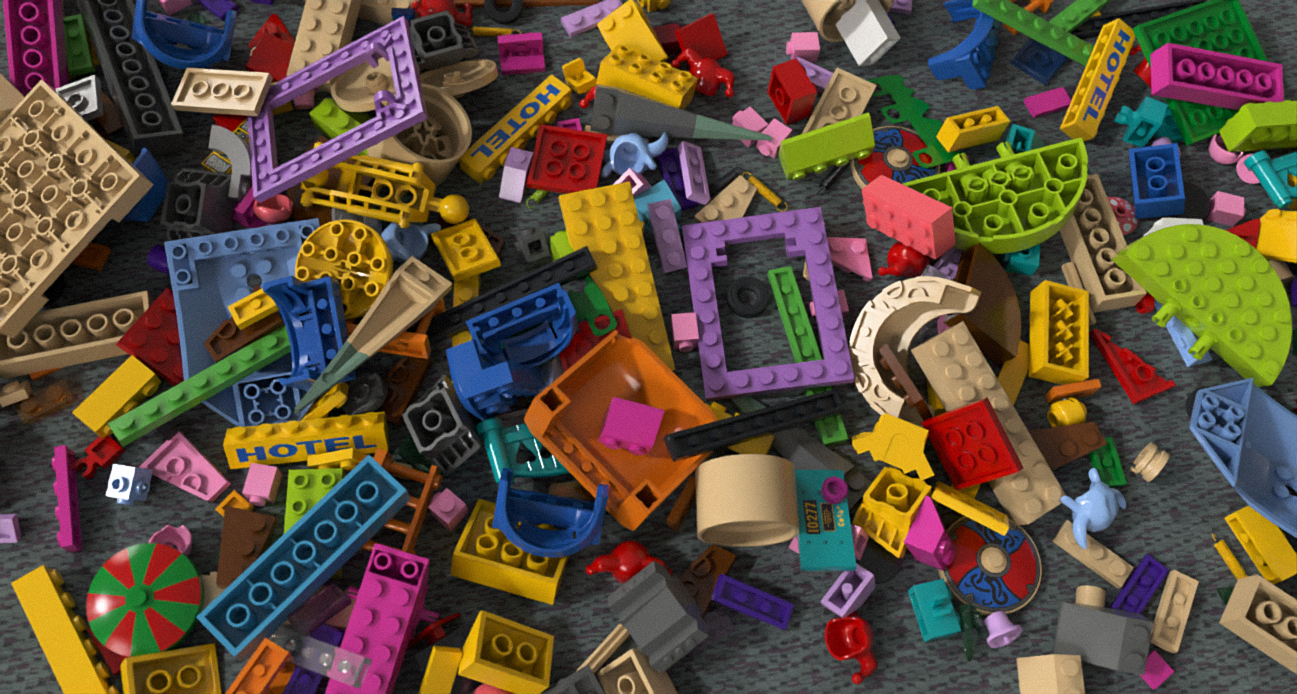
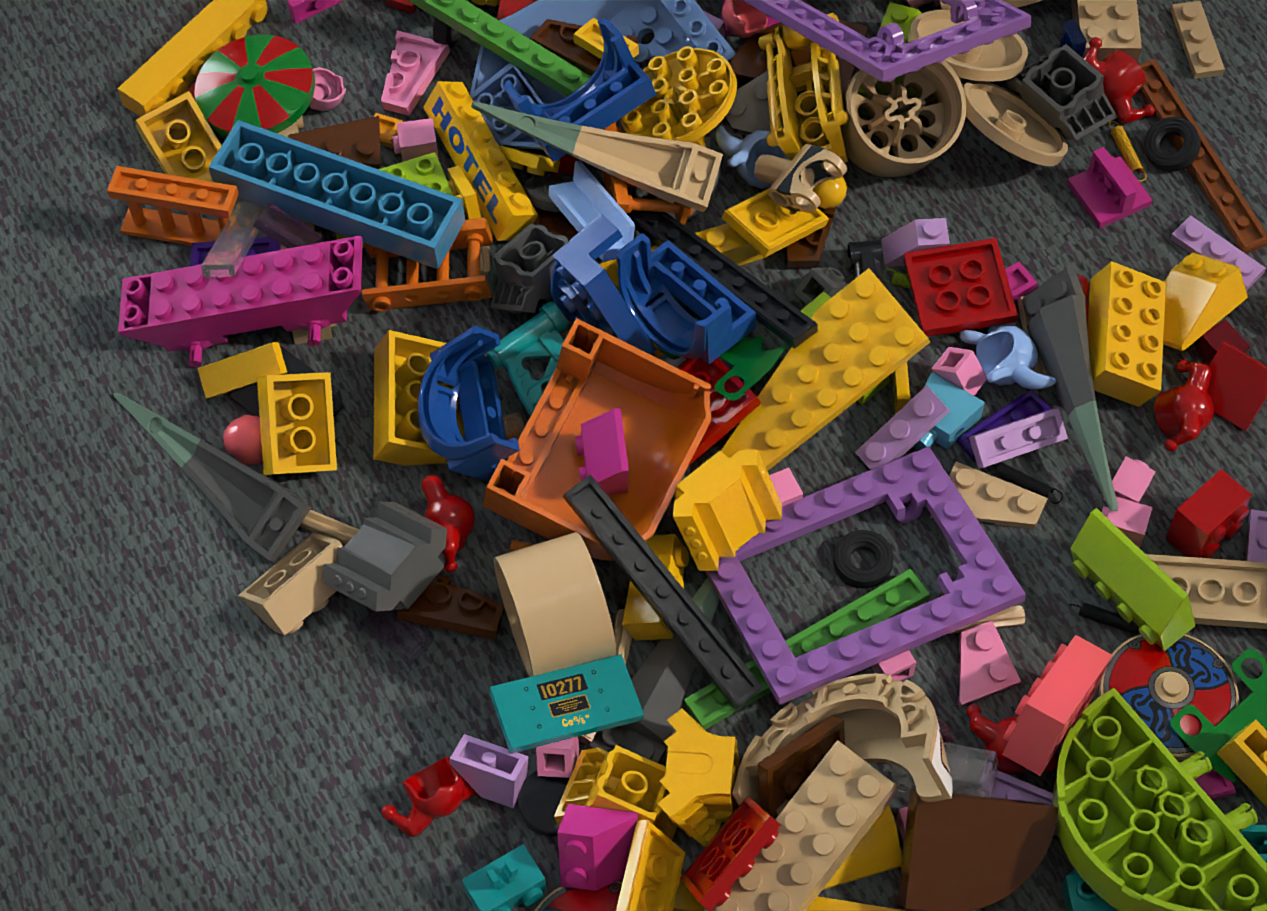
camera: 80 degrees right, 5 degrees down
light blue brick [106,464,153,505] -> none
red piece [408,612,461,648] -> none
bright pink brick [428,488,468,531] -> none
yellow brick [459,74,572,184] -> none
yellow bracket [562,58,596,94] -> none
dark purple plate [711,574,794,630] -> none
yellow piece [742,172,788,212] -> none
magenta tile [820,477,848,504] -> none
none -> light blue panel [548,161,635,262]
none -> yellow slope [673,450,782,571]
none -> tan connector [754,144,847,213]
none -> black piece [847,240,883,284]

